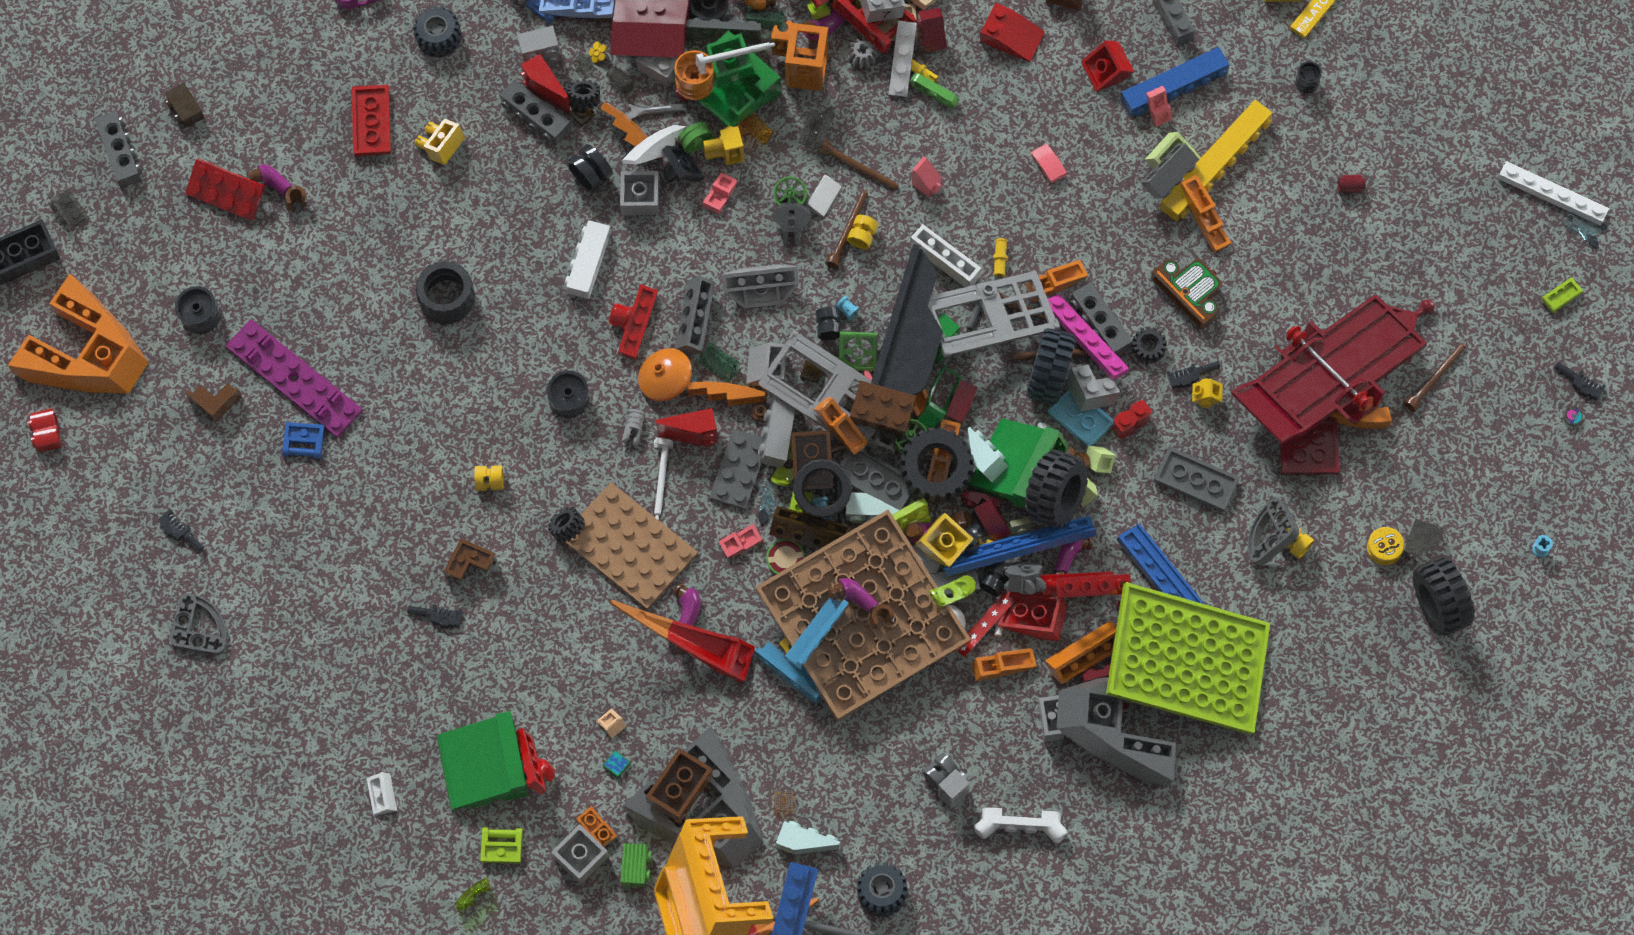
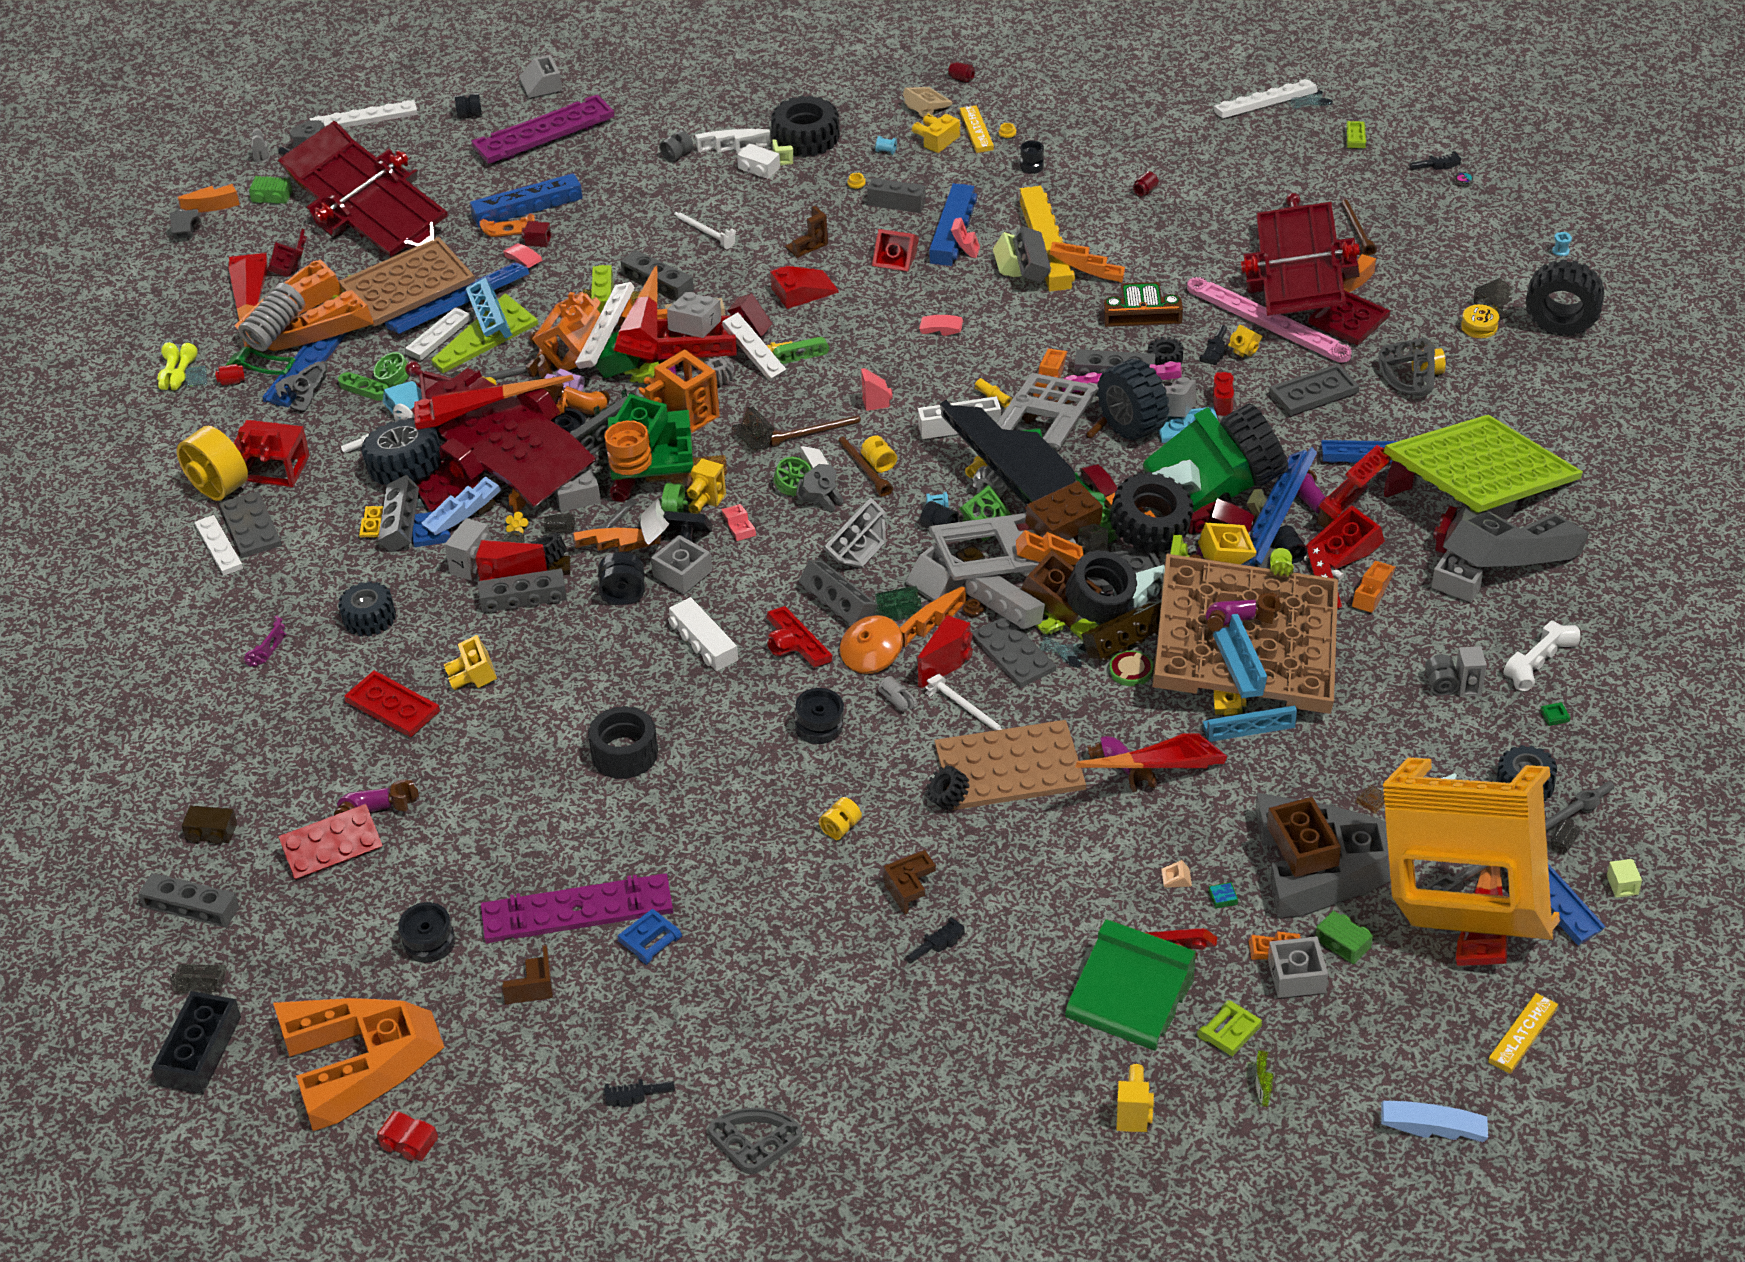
camera: 50 degrees left, 25 degrees down
white slope [367,772,397,816] -> none
white piece [696,42,775,75] -> none
coral slope [719,524,764,558] -> none
dark grey hinge [1004,562,1047,595] -> none
orange brick [1045,621,1117,684] -> none
none -> yellow plate [999,123,1016,138]
none -> yellow brick [1117,1064,1154,1132]
none -> bright pink plate [1187,277,1351,363]
none -> green tile [1540,702,1571,726]

